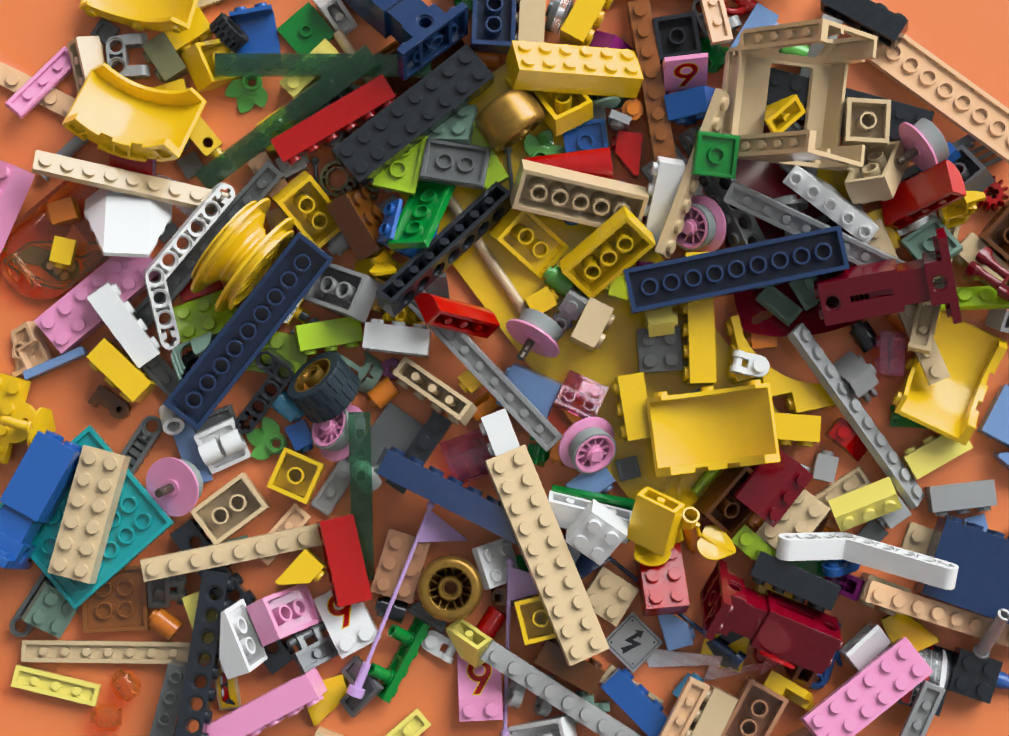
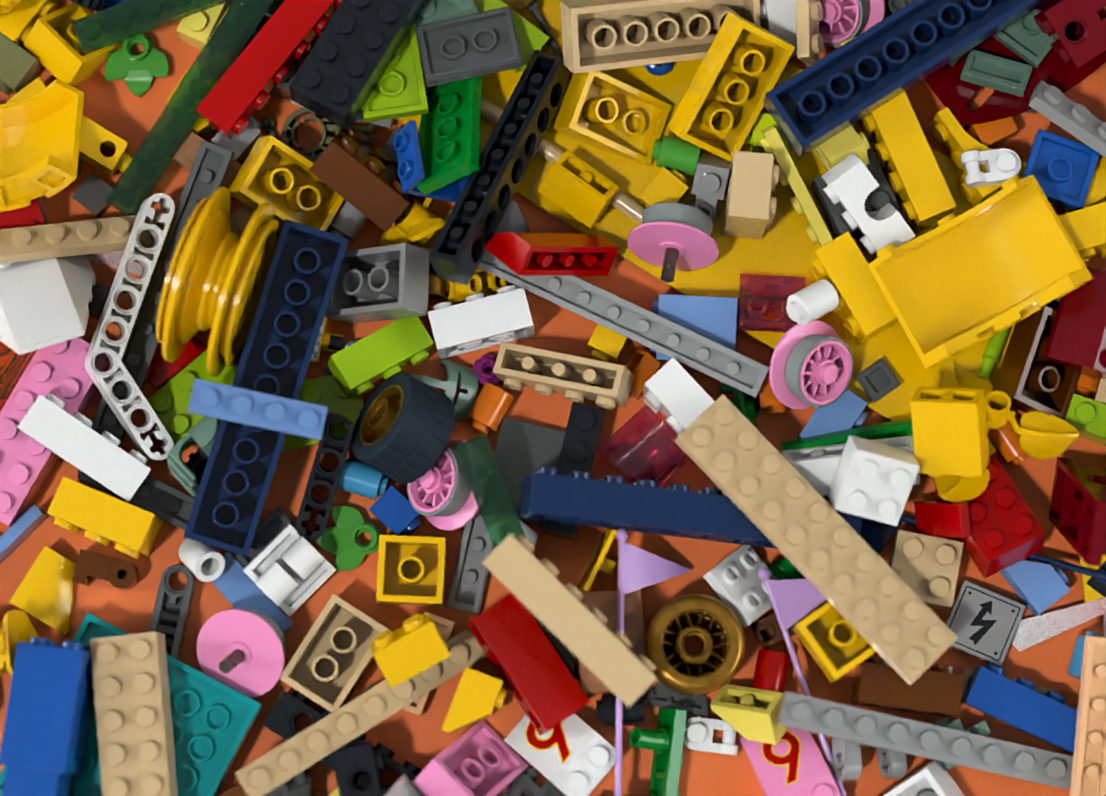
camera: 20 degrees left, 5 degrees down
none -> yellow slope [9,546,76,636]
none -> medium blue brick [188,379,328,441]
none -> yellow slope [369,613,451,688]
none -> tan brick [482,533,657,708]
none -> yellow brick [538,150,620,228]
none -> yellow piece [575,529,617,592]
none -> light yellow plate [759,125,833,247]
none -> white brick [786,279,839,325]
none -> white arch [821,153,915,255]
none -> red tile [914,501,971,538]
none -> blue plate [1021,129,1099,211]

